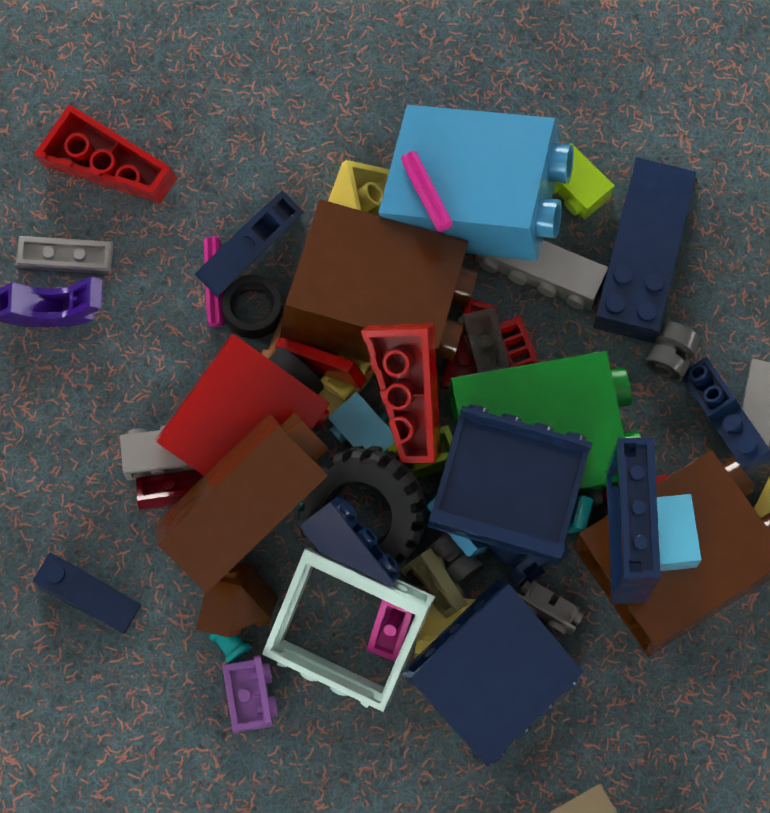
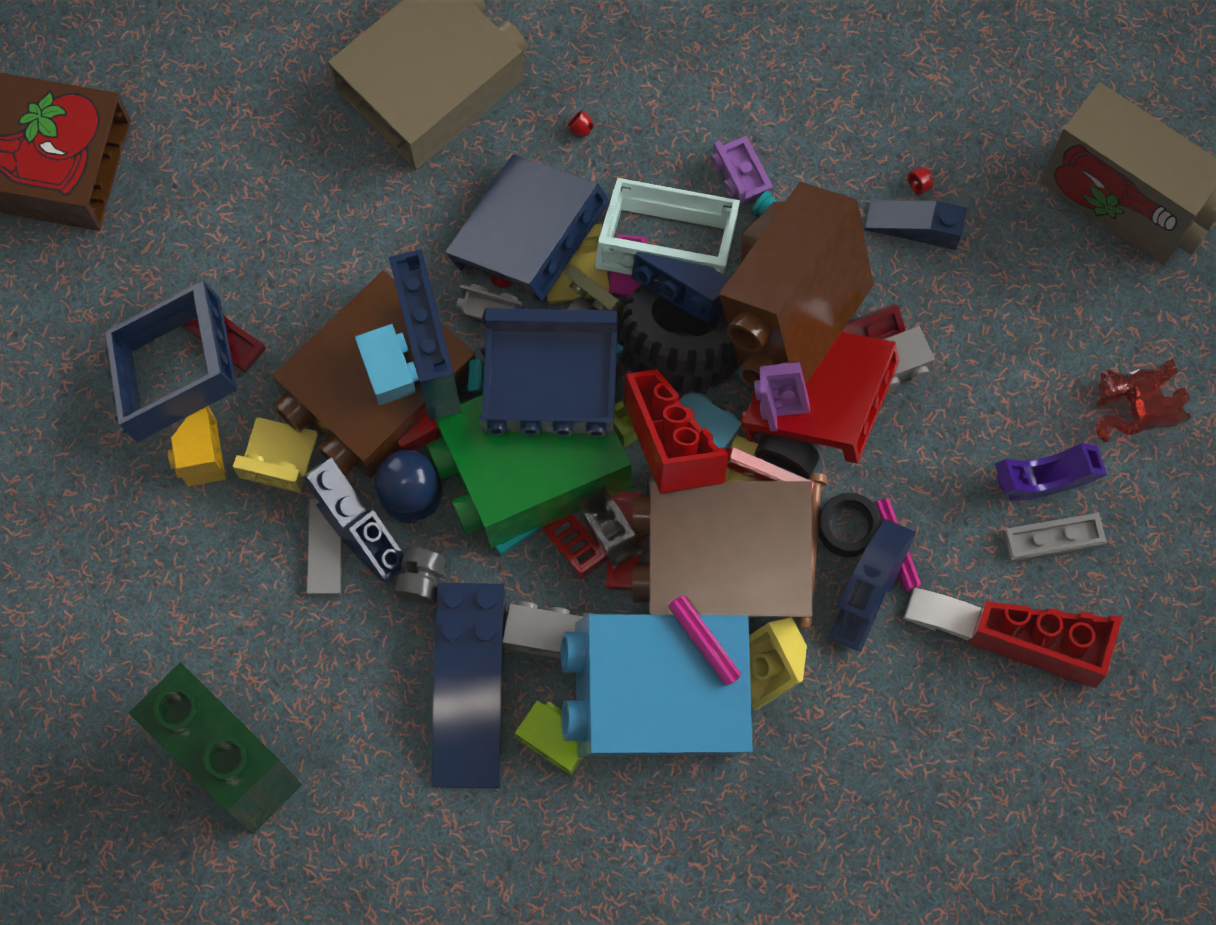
camera: 165 degrees right, 0 degrees up
none -> dark blue tile [374,450,443,523]
none -> red hinge [567,110,594,137]
none -> medium lavender bracket [754,362,810,431]
none -> white slope [903,588,981,640]
none -> red hinge [907,167,935,195]

